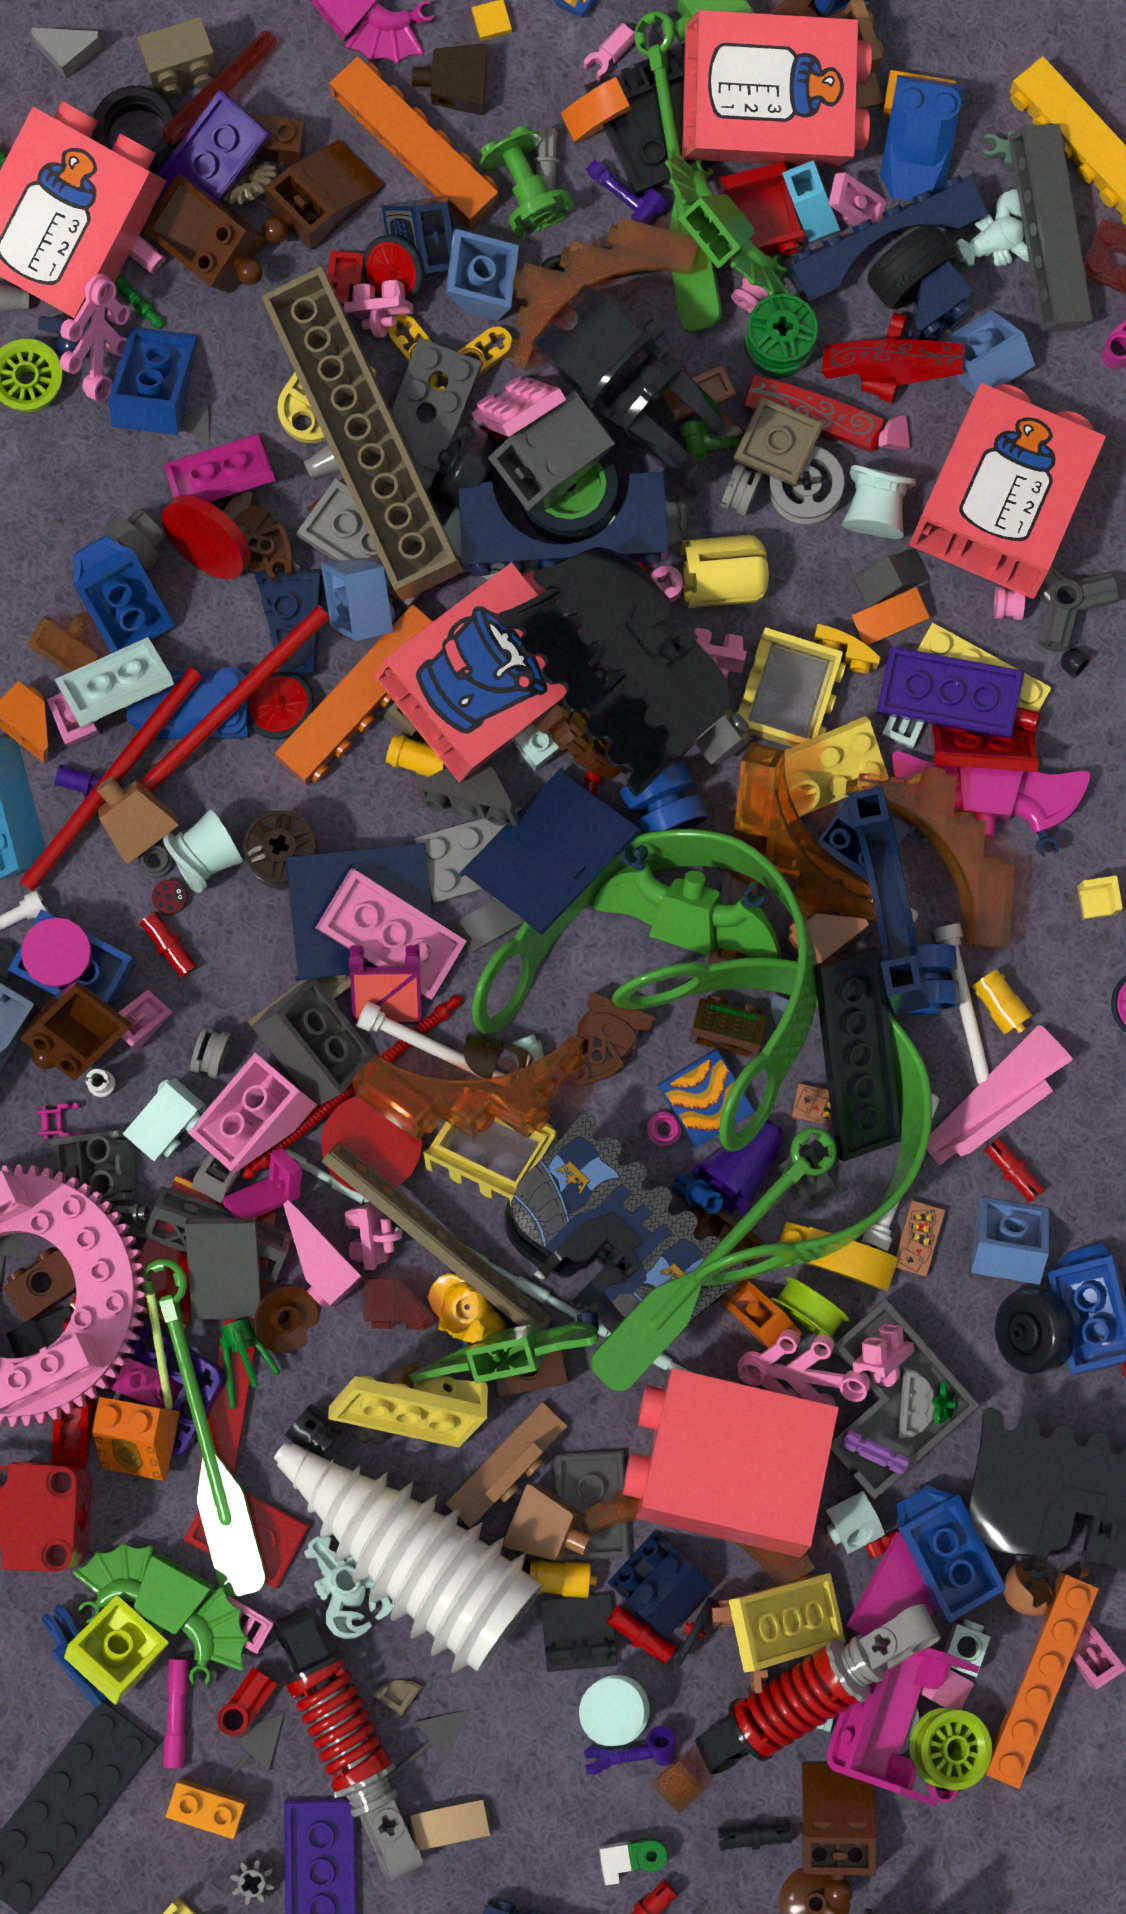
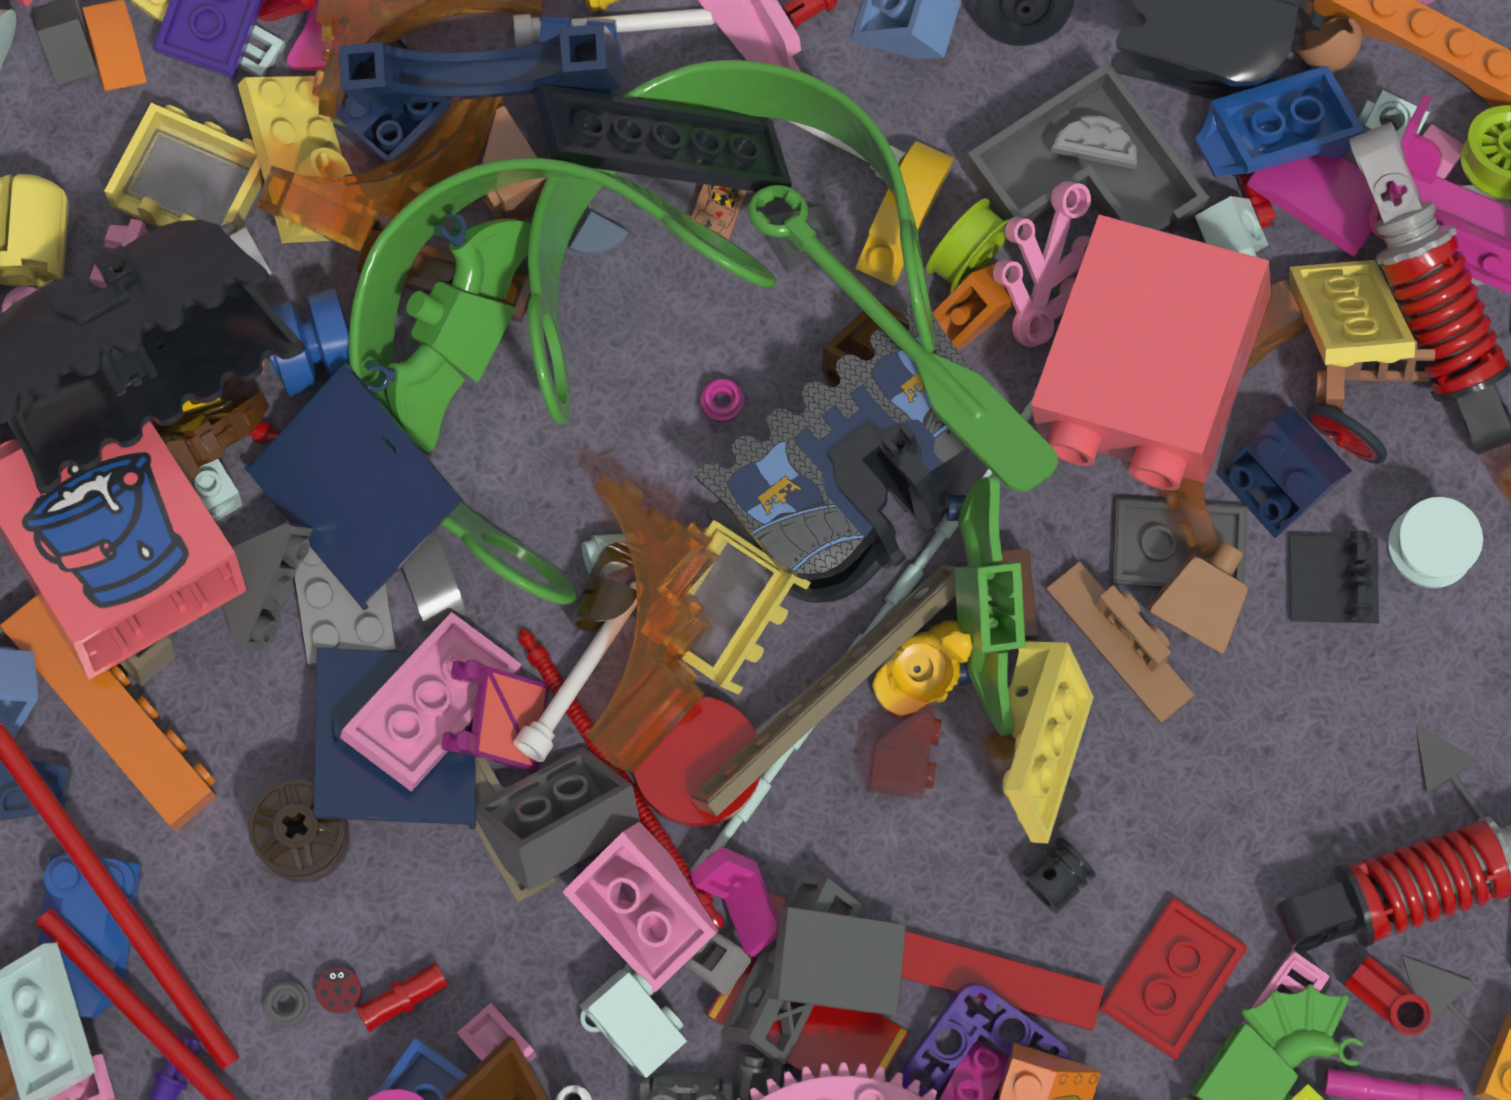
camera: 85 degrees left, 5 degrees down
medium nougat torso [96,777,179,865] -> none
piece [141,1258,266,1596] -> none
yellowish green axle [146,1292,173,1410] -> none
light aqua hat [163,809,244,893] -> none
light grey wheel [190,1025,232,1079] -> none
green plant [219,1319,280,1409] -> none
red wheel [248,671,315,740] -> none
reddish brown dish [254,1285,319,1354] -> none
white cone [274,1442,543,1673] -> none
bright pink slope [283,1200,364,1308] -> none
light aqua animal [304,1536,394,1639] -> none
bright pink hips [345,1202,403,1270] -> none
dark tan tile [373,1680,422,1716] -> none
yellow piece [385,734,447,777] -> none
yellow piece [530,1559,597,1598] -> none
reddish brown piece [566,992,655,1086] -> none
dark purple brick [584,1726,676,1775] -> none
red pin [606,1605,676,1665] -> none
slope [657,1049,755,1147] -> none
blue axle [672,1173,723,1214] -> none
reddish brown slope [689,995,767,1058] -> none
dark purple cone [692,1120,784,1216] -> none
yellow slope [813,624,880,674] -> none
medium lavender axle [841,1430,910,1474] -> none
bright pink hips [853,1323,914,1387] -> none
nougat tile [895,1200,945,1277] -> none
green plant [931,1381,958,1425] -> none

